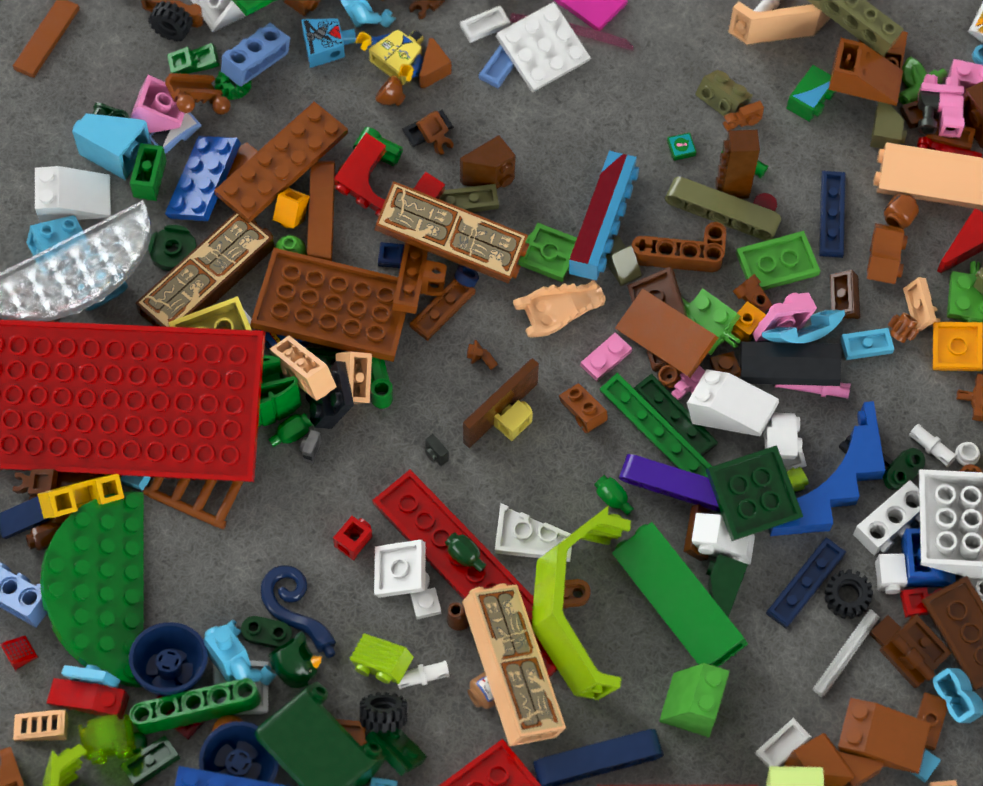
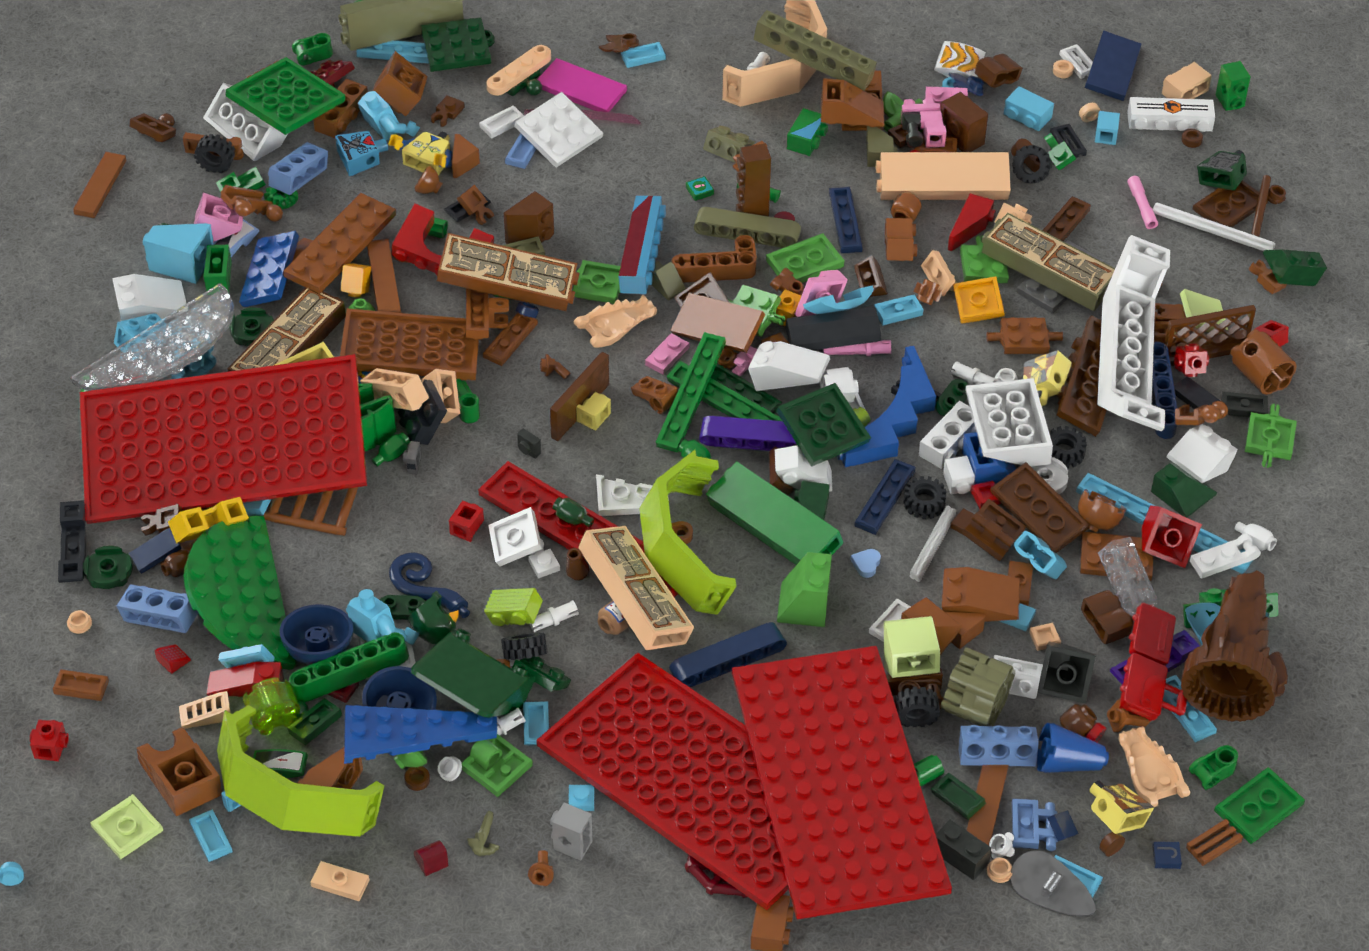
camera: 10 degrees left, 15 degrees down
dark blue tile [378,242,404,268] -> none
none -> green plate [656,332,726,453]
none -> light blue tile [851,549,881,578]

